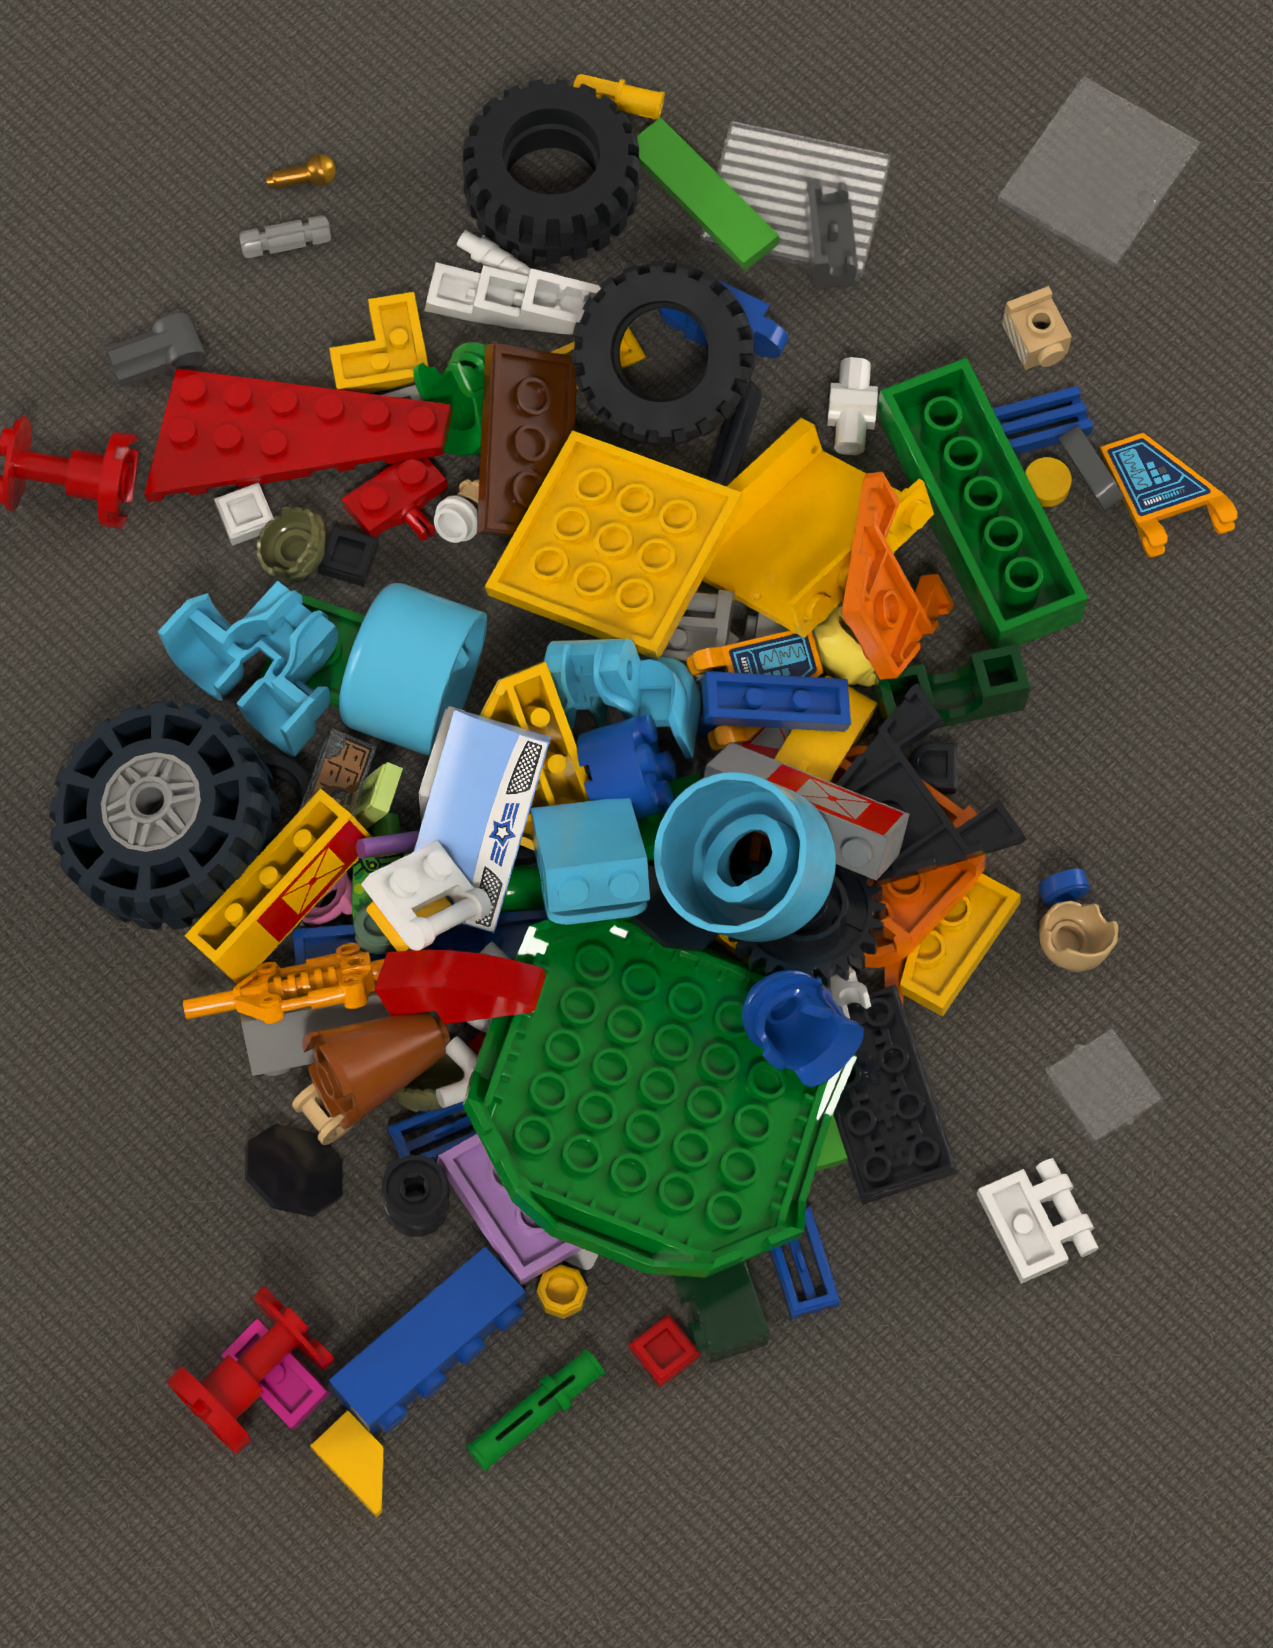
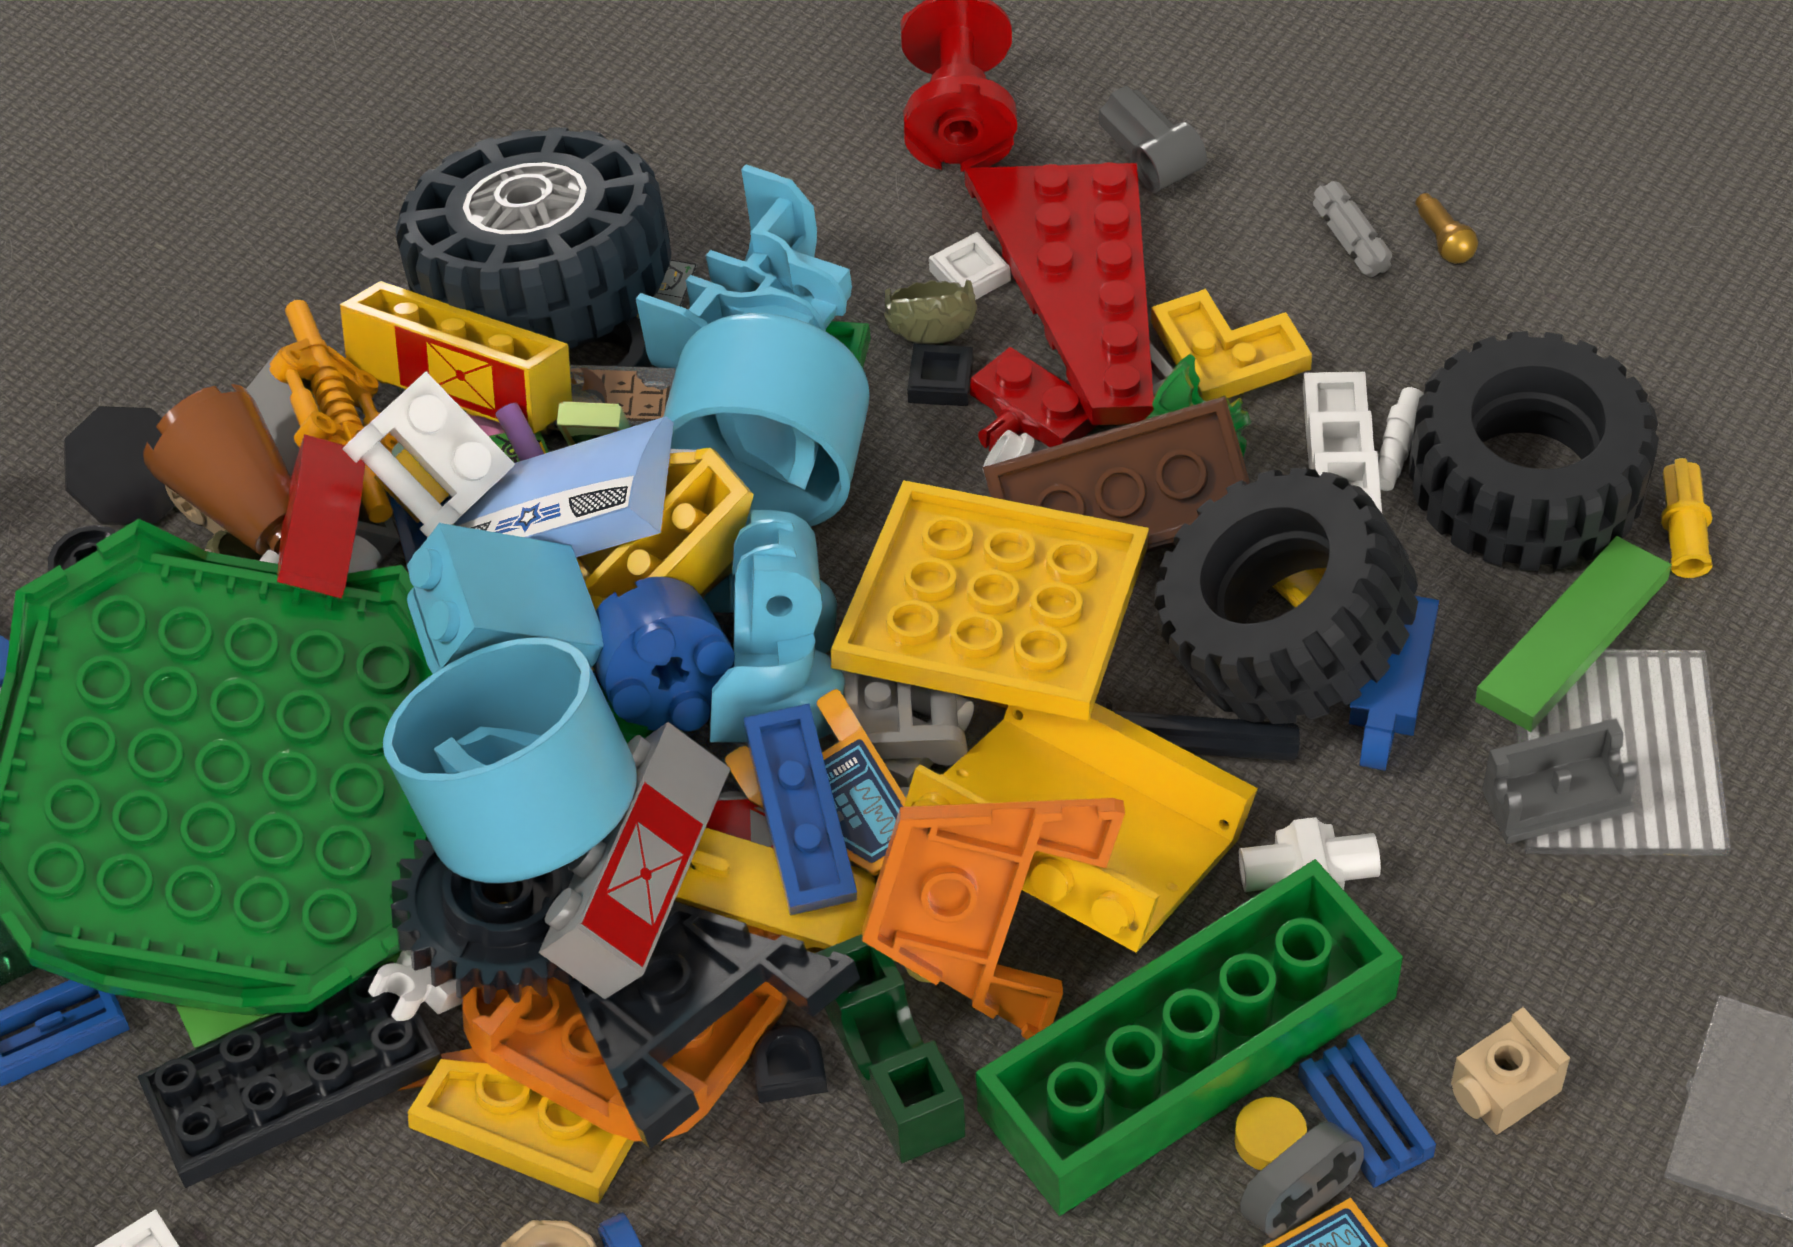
camera: 85 degrees right, 15 degrees down
blue helmet [742,970,864,1087] -> none

